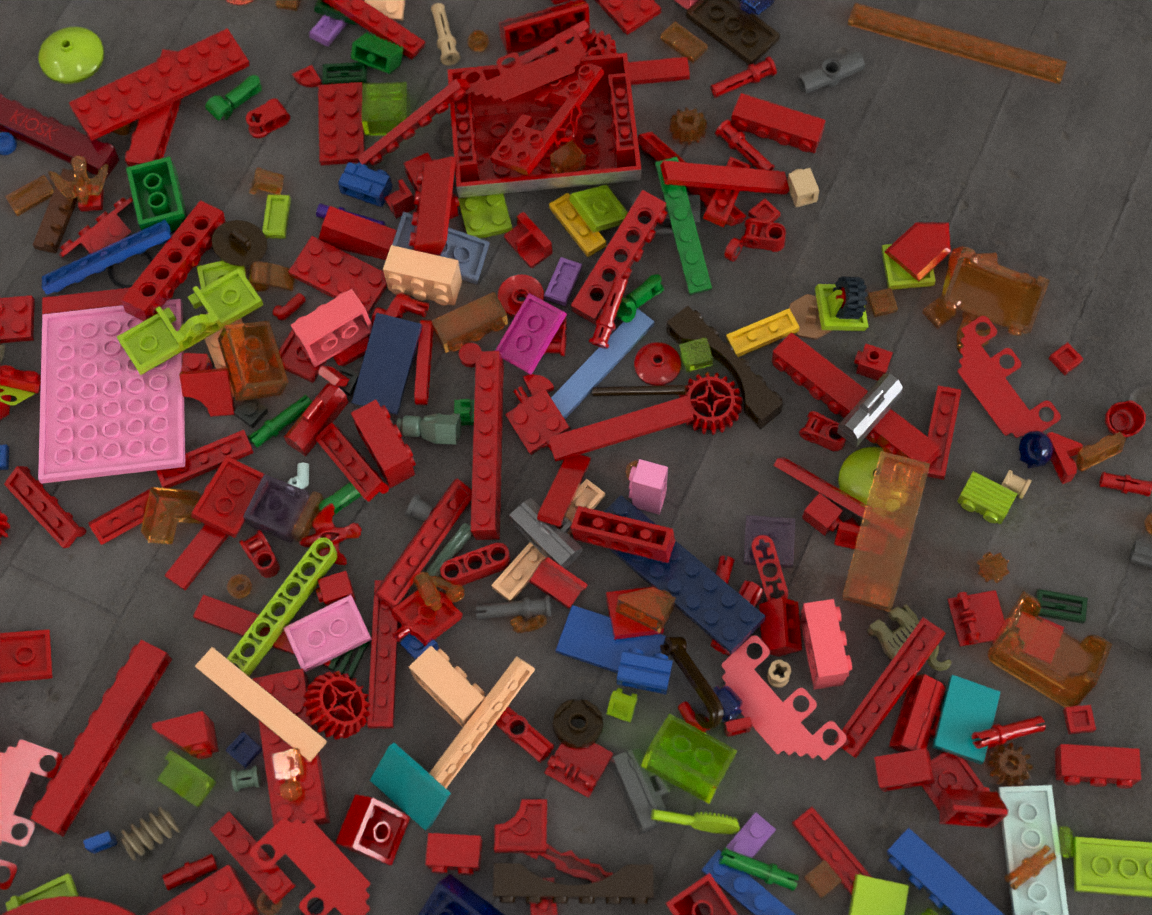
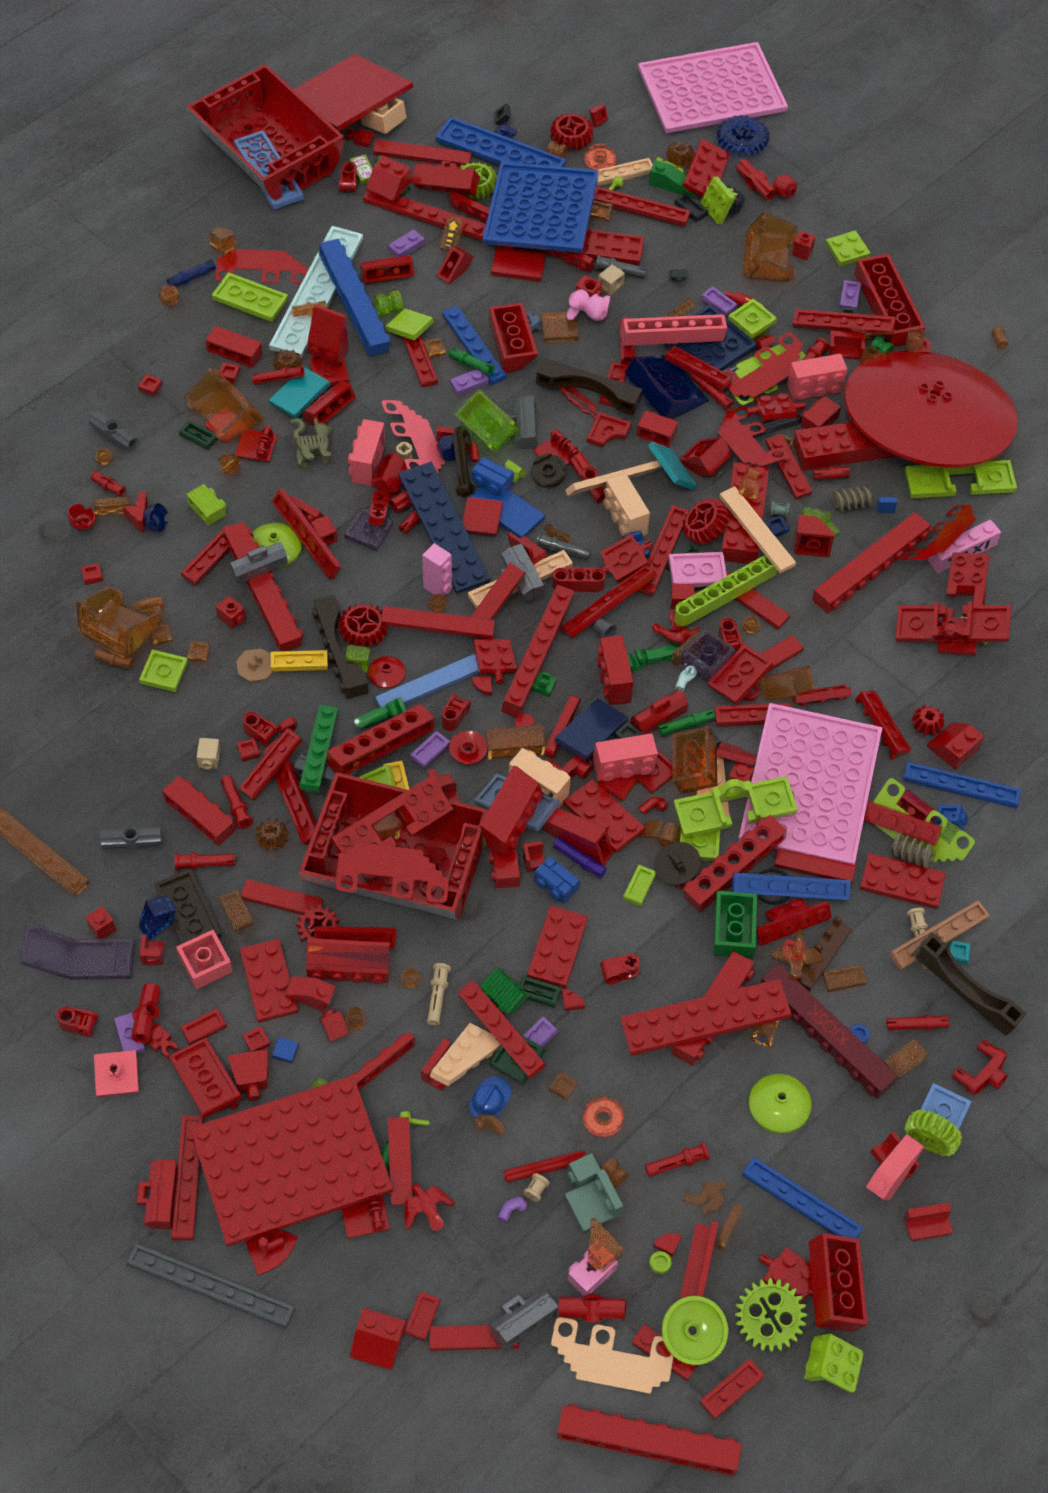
camera: 165 degrees left, 10 degrees down
green piece [205,75,262,121] -> none
clear orange tile [248,167,284,195] -> none
red hinge [314,422,389,502] -> none
red tile [318,366,350,387] -> none
red plate [357,79,471,166] -> none
clear neon green brick [362,82,410,136] -> none
sand green piece [396,413,462,445] -> none
clear orange plant [413,572,465,611] -> none
sand green axle [422,523,473,585] -> none
dark pink tile [495,293,567,375] -> none
red brick [570,506,675,563] -> none
red pin [588,277,628,349] -> none
dark brown bar [593,385,687,396] -> none
clear orange slope [616,587,676,633] -> none
lime piece [651,809,740,834] -> none
red tile [660,160,790,195] -> none
red piece [799,411,846,452] -> none
plate [815,276,868,331] -> none
red plate [834,617,946,758] -> none
clear orange plate [842,451,930,612] -> none
red panel [874,748,935,792] -> none
red tile [884,222,951,282] -> none
red piece [957,316,1061,441] -> none
tan bush [1001,469,1032,499] -> none
clear neon green tile [1059,826,1074,858] -> none

